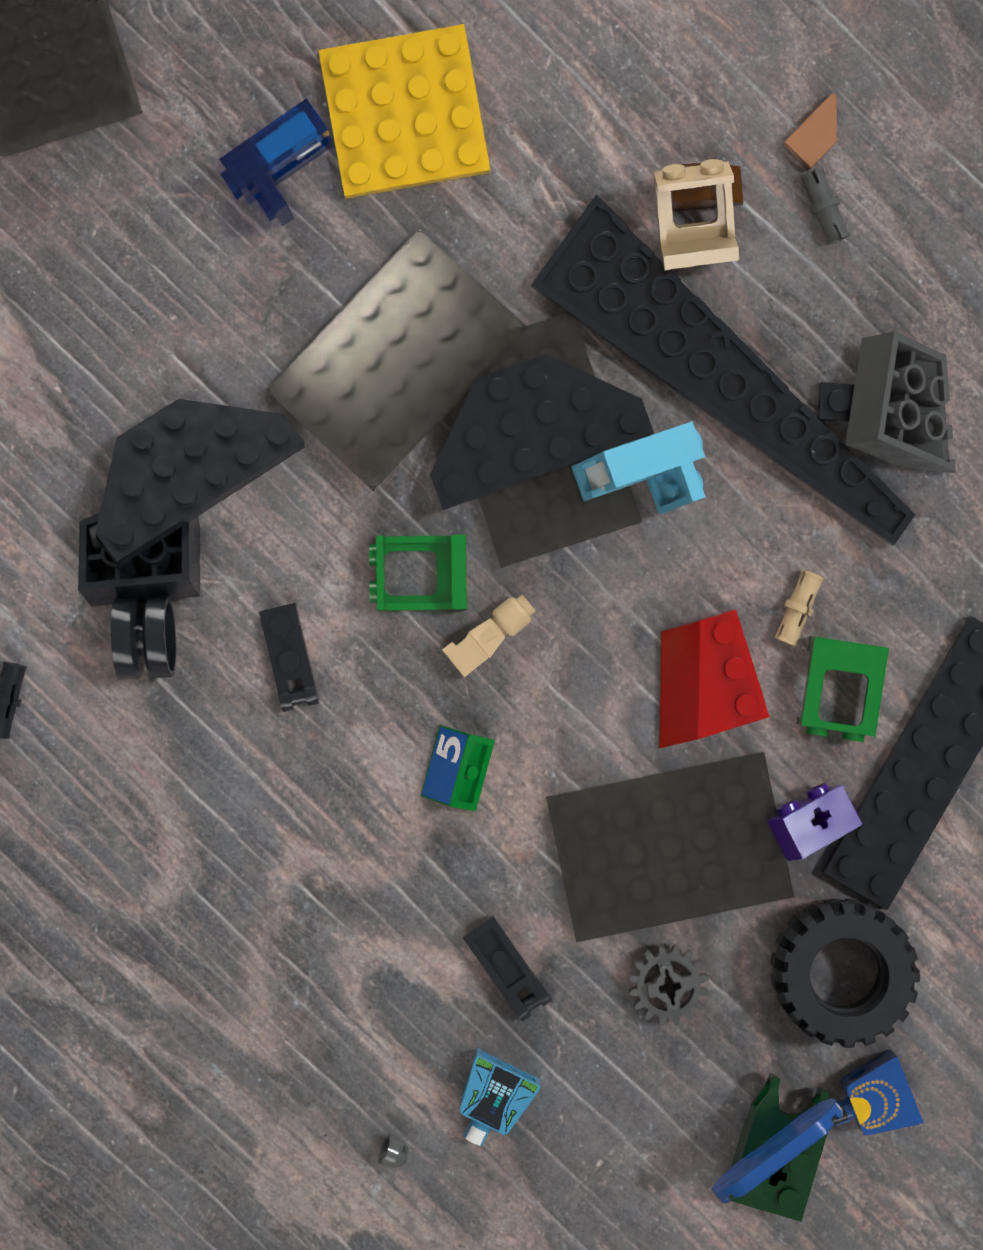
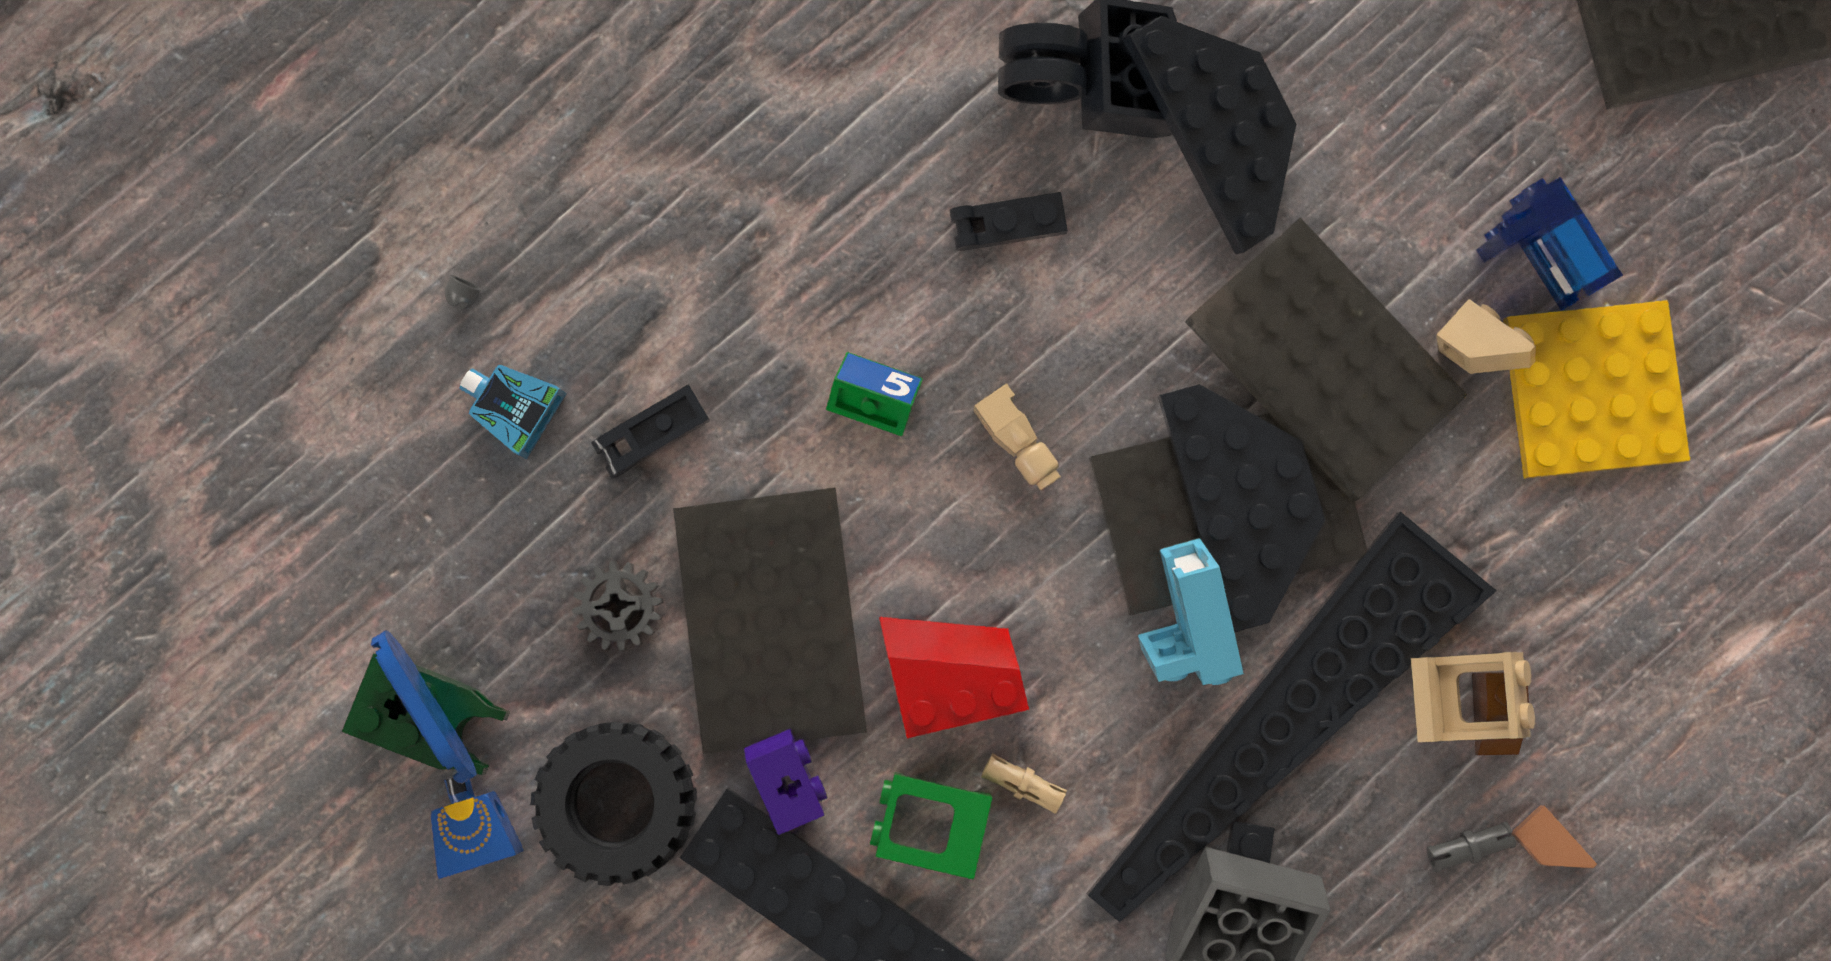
camera: 90 degrees right, 5 degrees down
green window [369,534,467,611] -> none
none -> tan slope [1437,299,1536,374]

